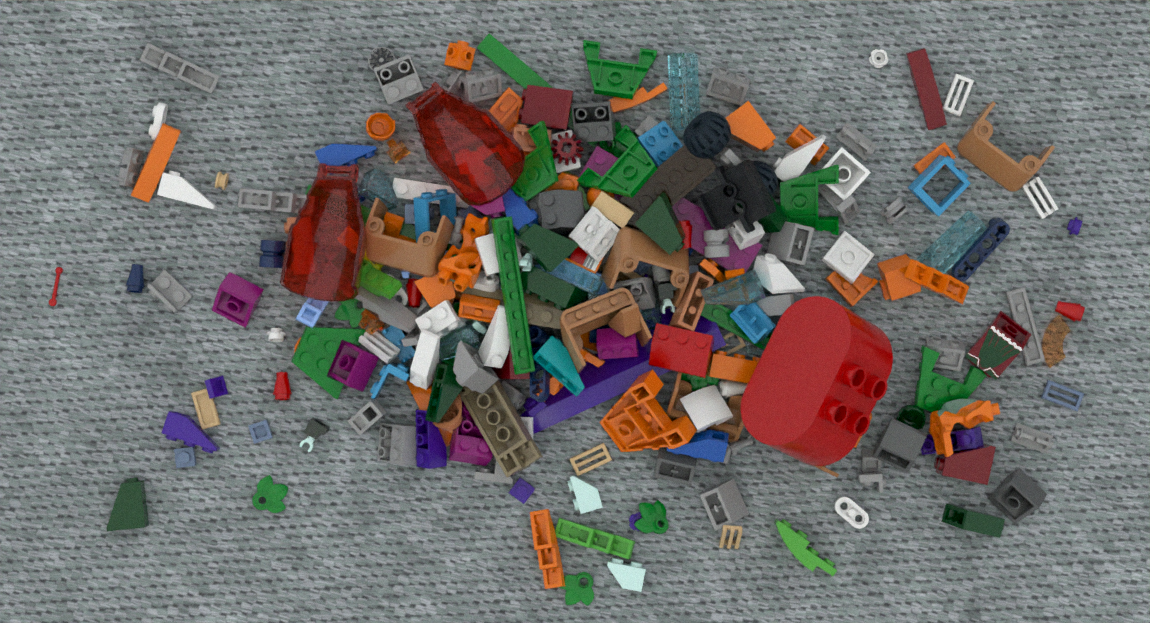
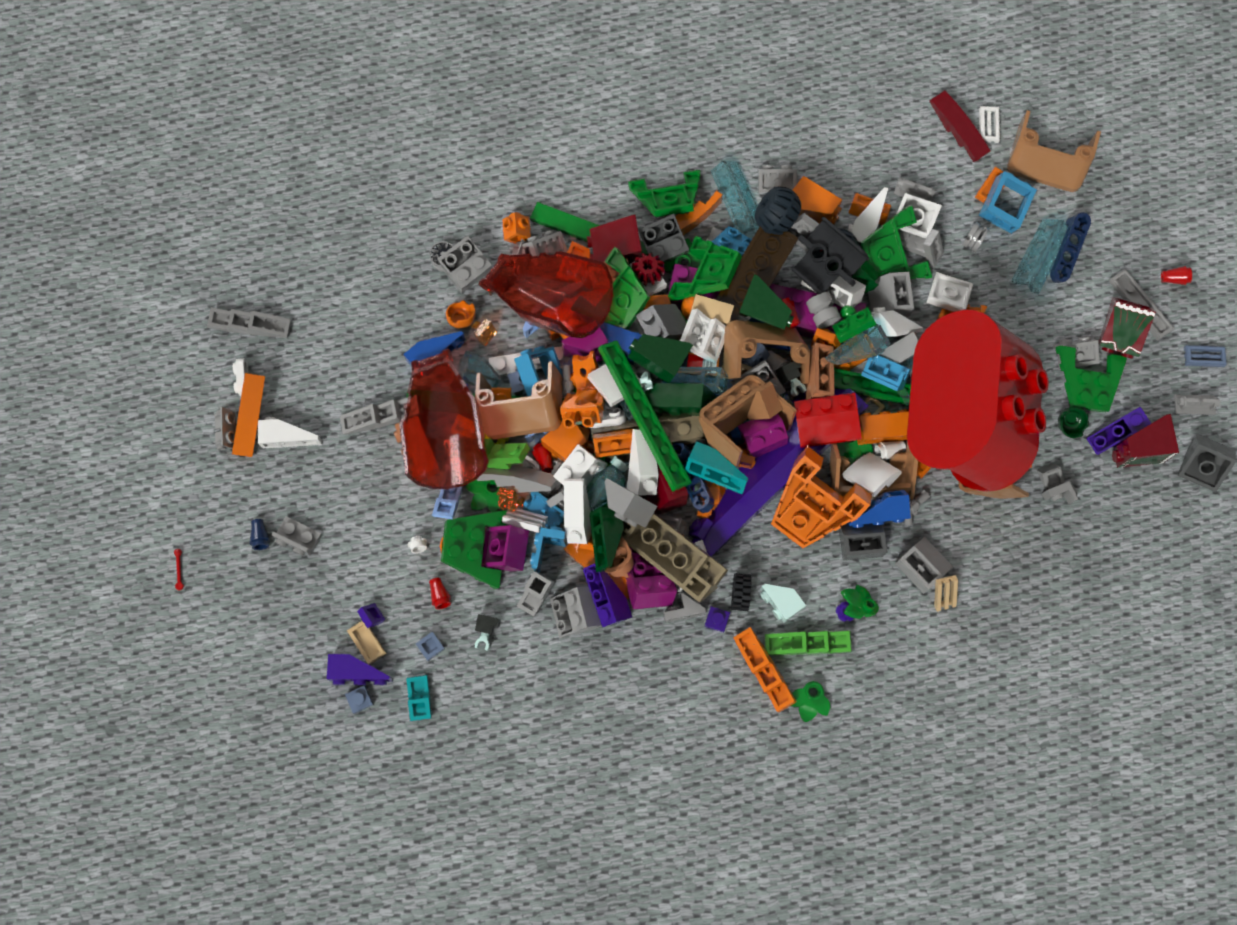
camera: 10 degrees left, 15 degrees down
dark green slope [107,477,149,531] -> none
magenta slope [212,272,264,328] -> none
tan bush [215,172,229,190] -> none
green plate [252,475,288,513] -> none
dark blue wheel [259,240,286,268] -> none
tan tile [570,443,612,476] -> none
light aqua slope [607,558,646,592] -> none
bright green slope [774,518,837,576] -> none
white plate [834,496,869,529] -> none
white plate [869,49,888,68] -> none
dark grey slope [872,418,927,472] -> none
orange plate [877,254,921,301] -> none
orange slope [904,259,969,304] -> none
orange hips [928,399,1000,457] -> none
dark green slope [941,503,1005,538] -> none
white tile [1022,176,1059,219] -> none
clear orange tile [1042,315,1071,368] -> none
dark purple plate [1067,217,1082,235] -> none
none -> teal slope [406,675,432,721]
none -> black tyre [731,573,752,611]
none -> green plate [832,305,877,343]

